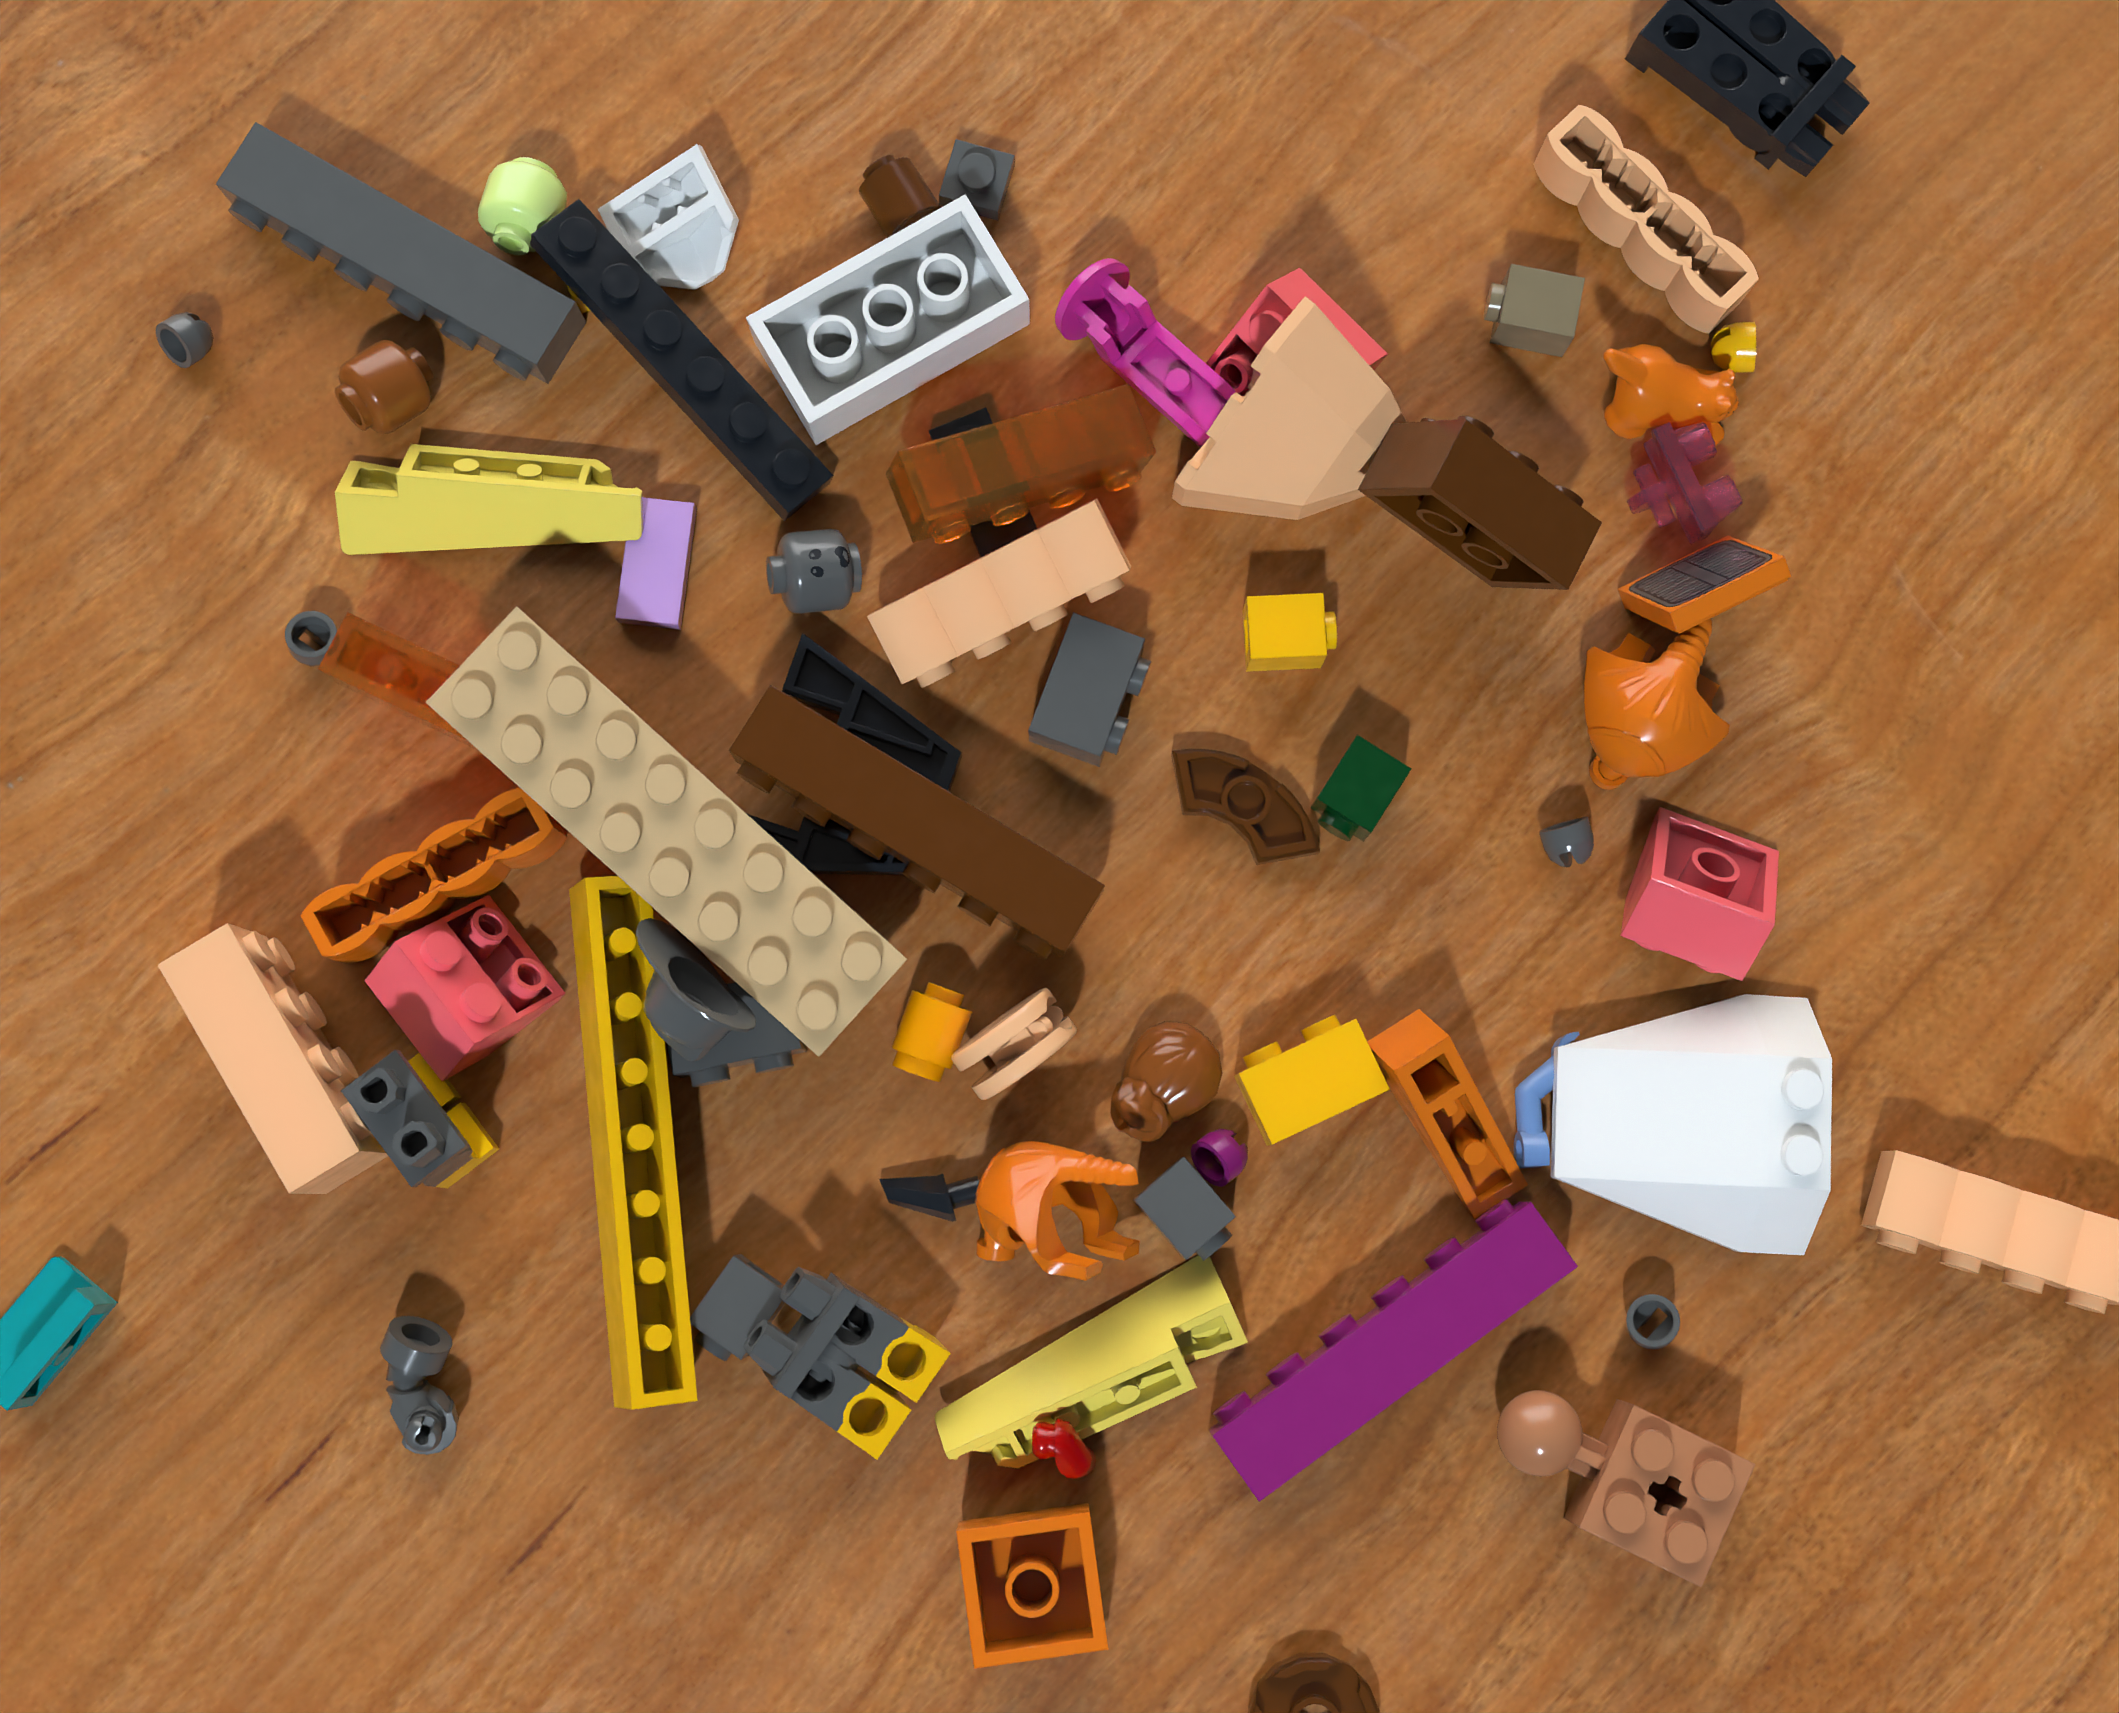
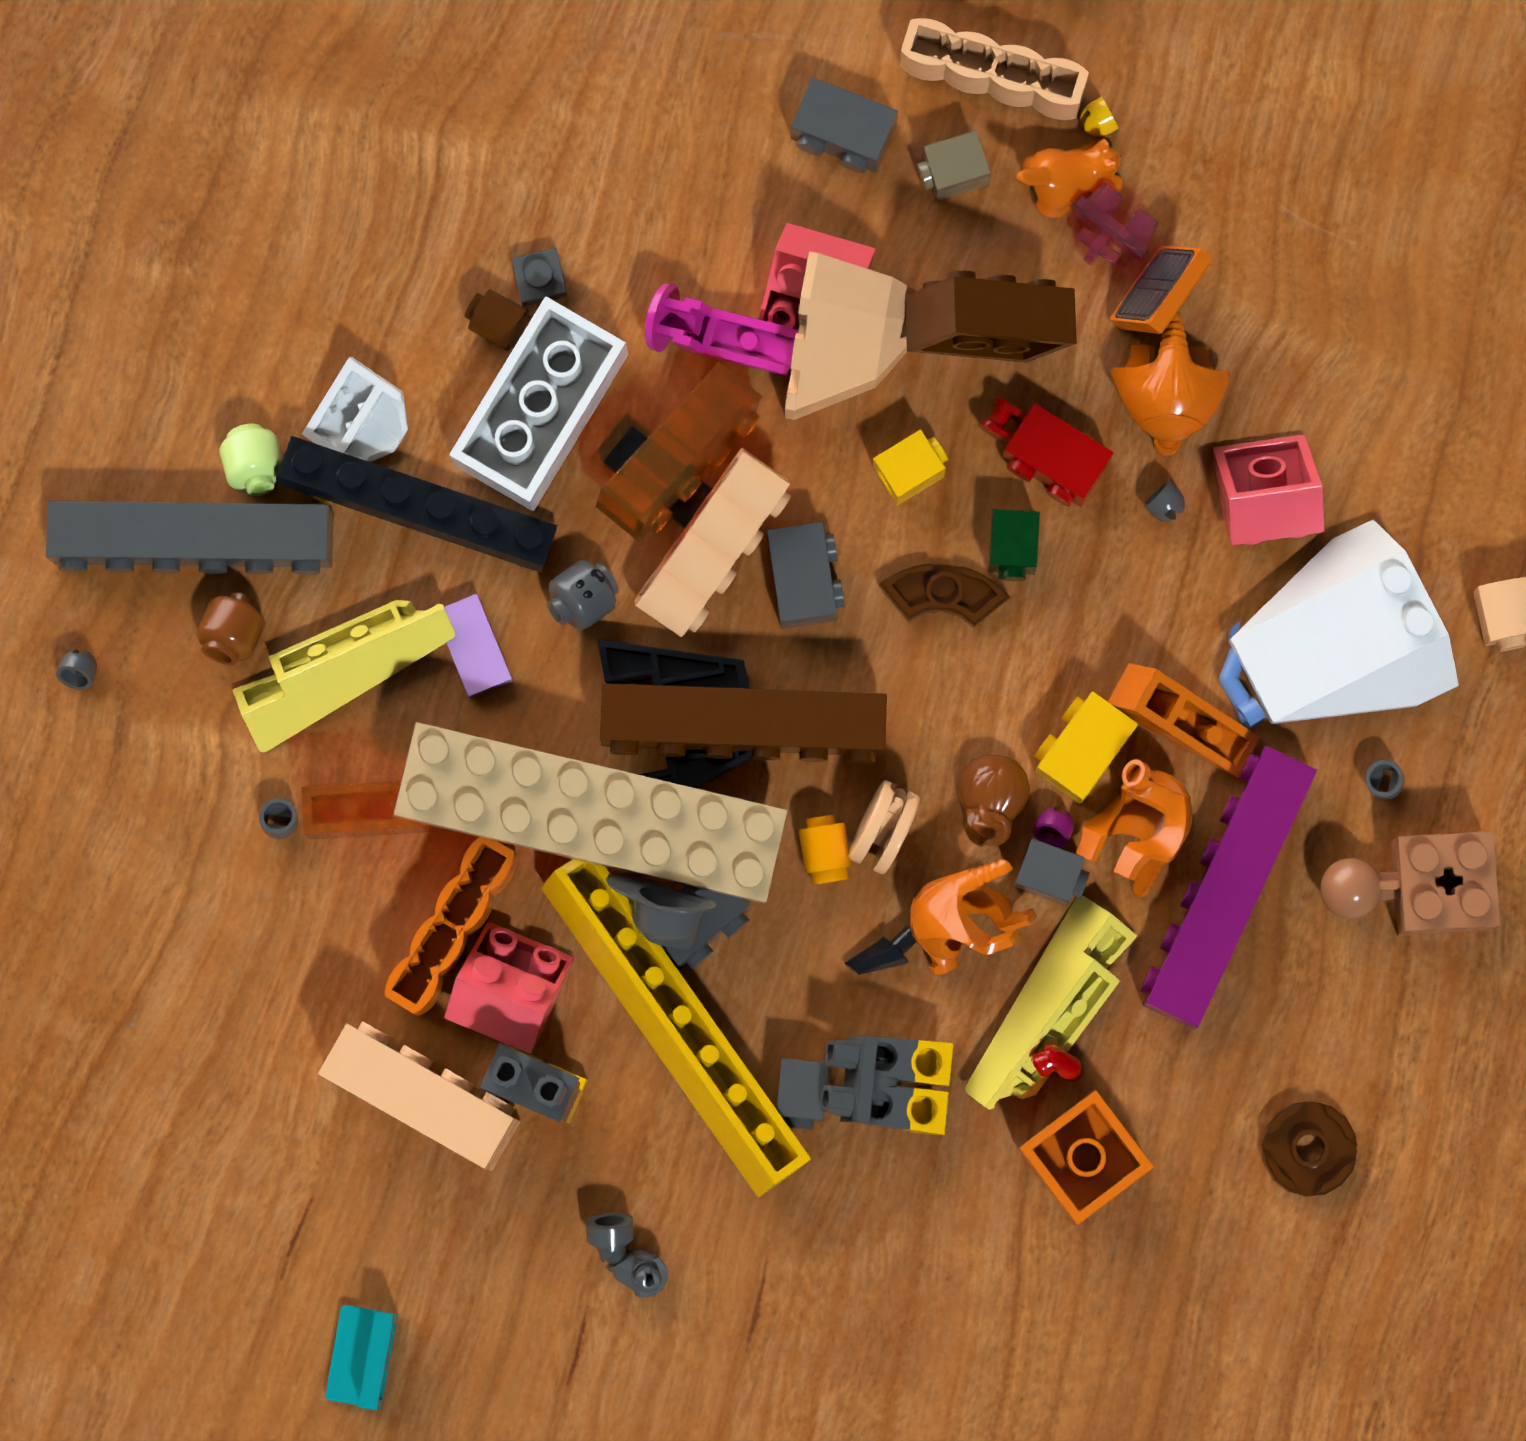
camera: 20 degrees left, 0 degrees up
none -> dark grey brick [791,77,898,173]
none -> red brick [978,397,1114,507]
none -> orange piece [1076,759,1192,897]

